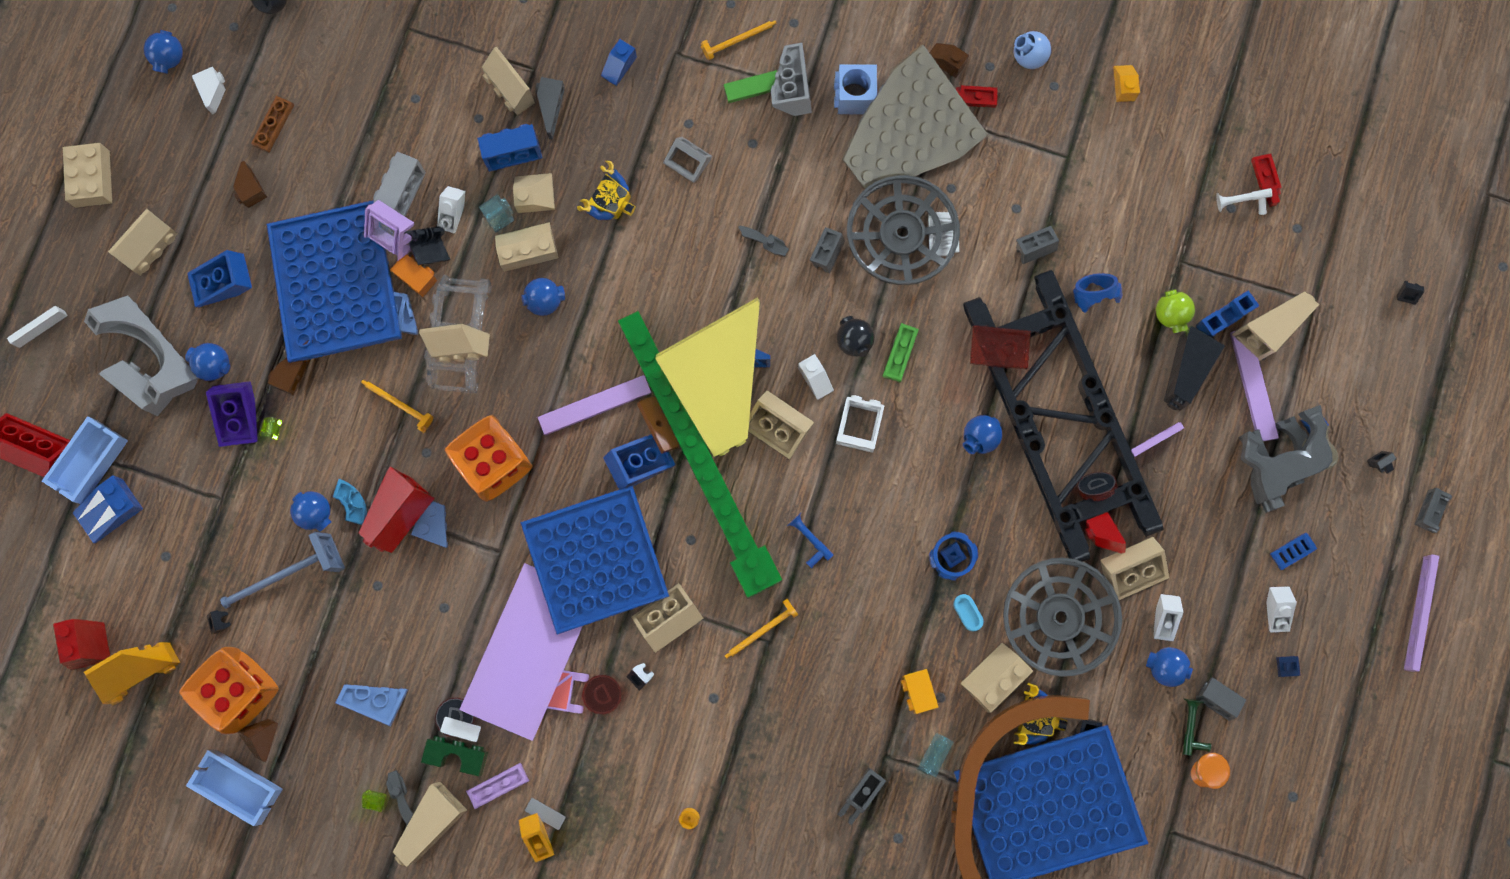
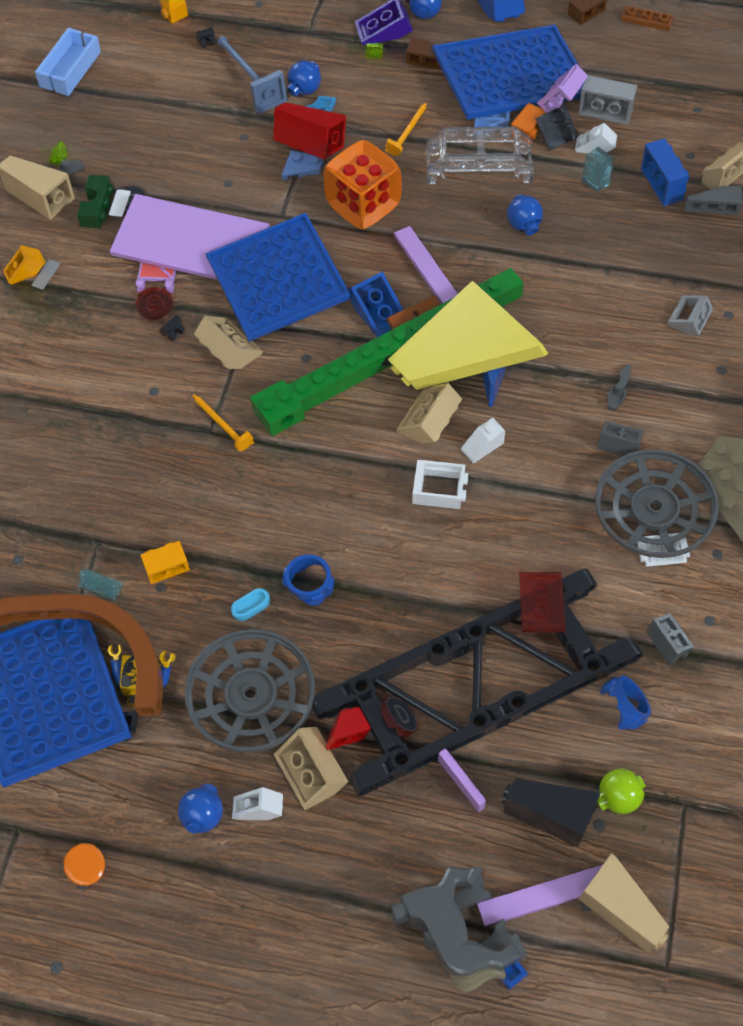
camera: 85 degrees right, 20 degrees down
orange piece [179,647,279,734] -> none
reddish brown slope [237,719,278,762] -> none
medium blue wing [335,685,408,727] -> none
tan slope [419,324,490,364] -> none
lavender tile [466,763,529,809] -> none
tan slope [495,222,558,272] -> none
tan slope [513,173,555,213] -> none
torso [577,161,636,220] -> none
light orange tile [679,808,700,829] -> none
blue piece [787,513,833,569] -> none
black brick [837,316,875,357] -> none
dark grey hinge [837,767,886,825] -> none
bright green tile [883,323,919,383] -> none
blue tile [940,541,967,568] -> none
tan slope [960,643,1033,713] -> none
blue brick [963,415,1002,454] -> none
dark green piece [1183,698,1211,755] -> none
blue arch [1195,290,1259,338] -> none
dark grey hinge [1195,677,1246,721] -> none
white slope [1266,587,1297,632] -> none
blue slope [1270,533,1317,570] -> none
dark blue tile [1276,656,1301,677] -> none

